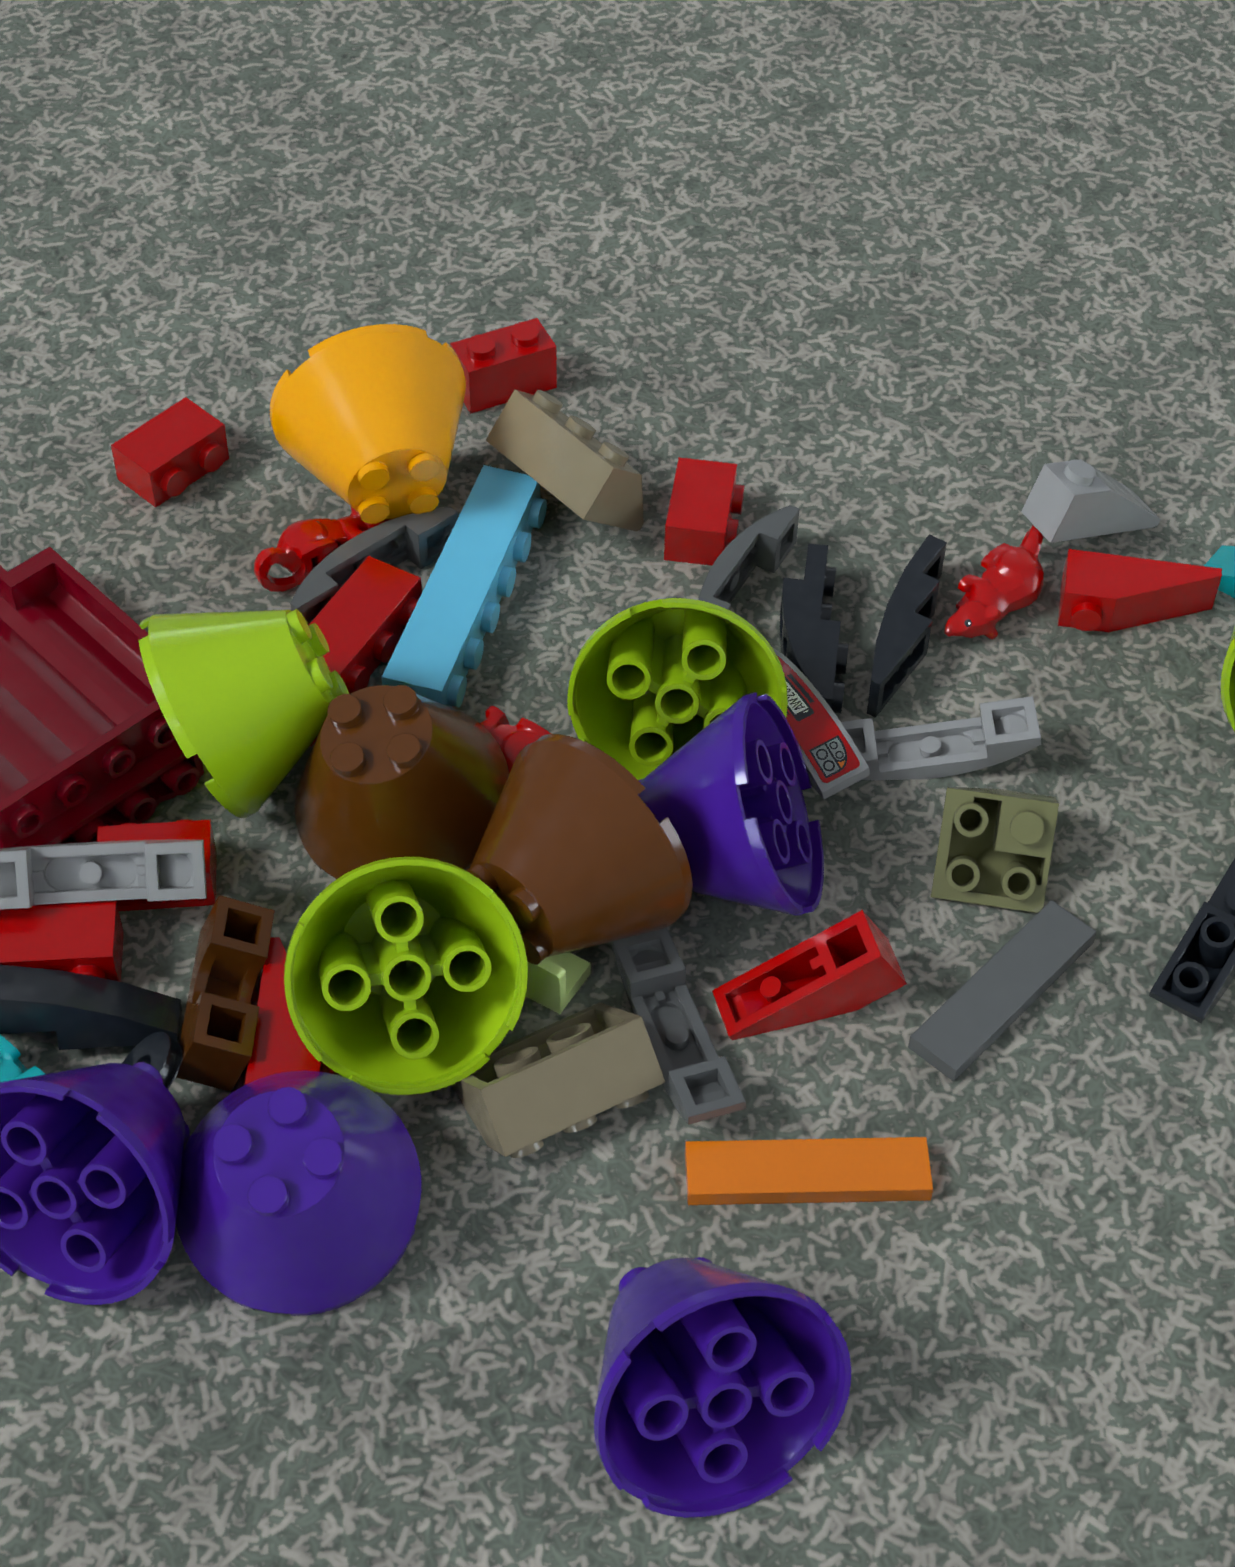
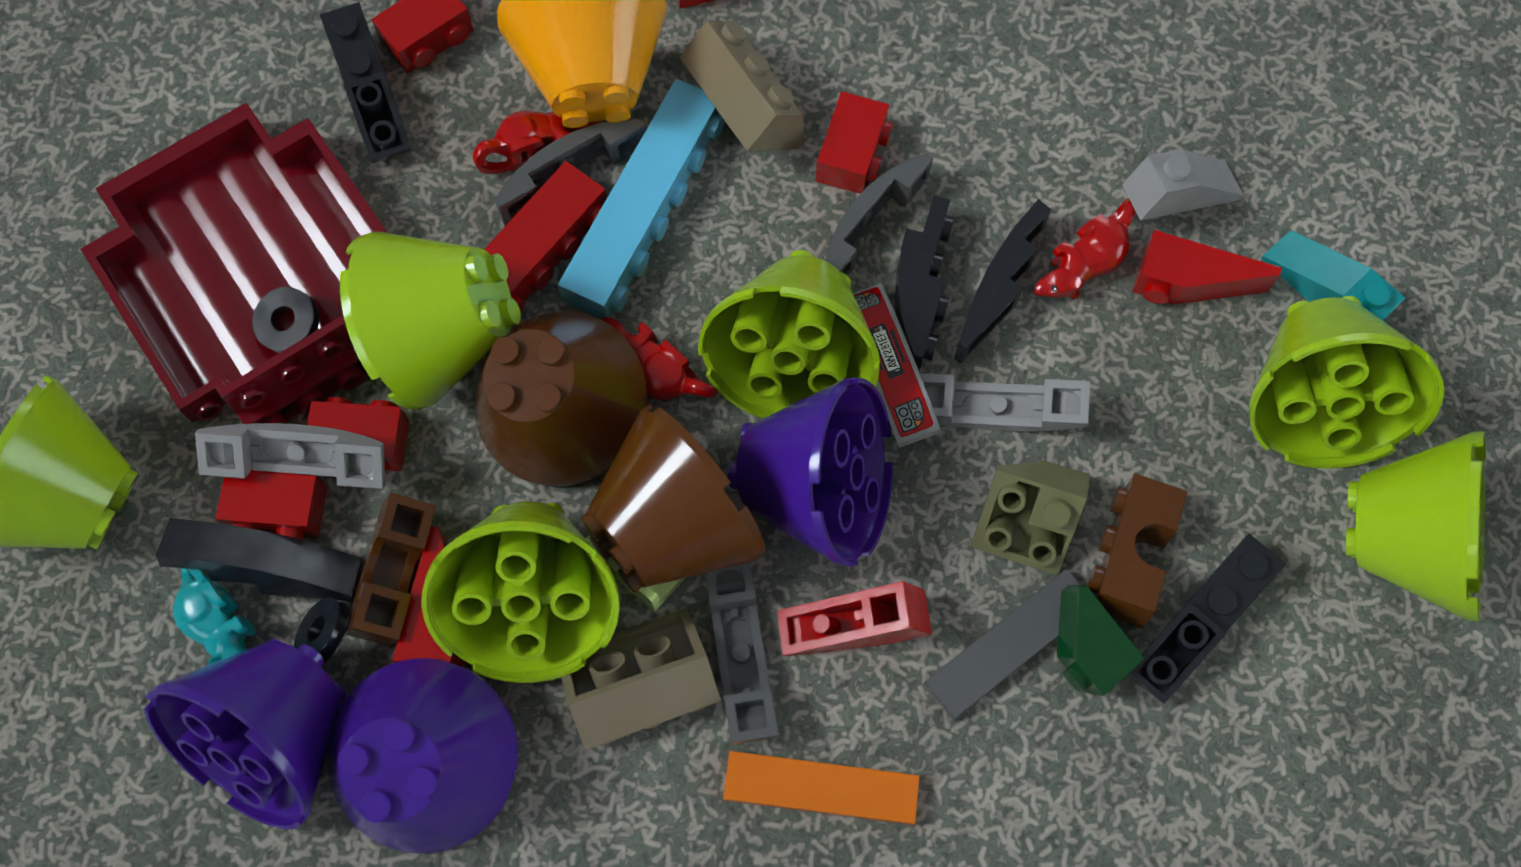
camera: 10 degrees right, 20 degrees up
none -> black piece [252,287,320,353]
none -> black slope [319,2,412,164]
none -> dark green slope [1057,585,1144,696]
none -> reddish brown arch [1087,473,1188,629]

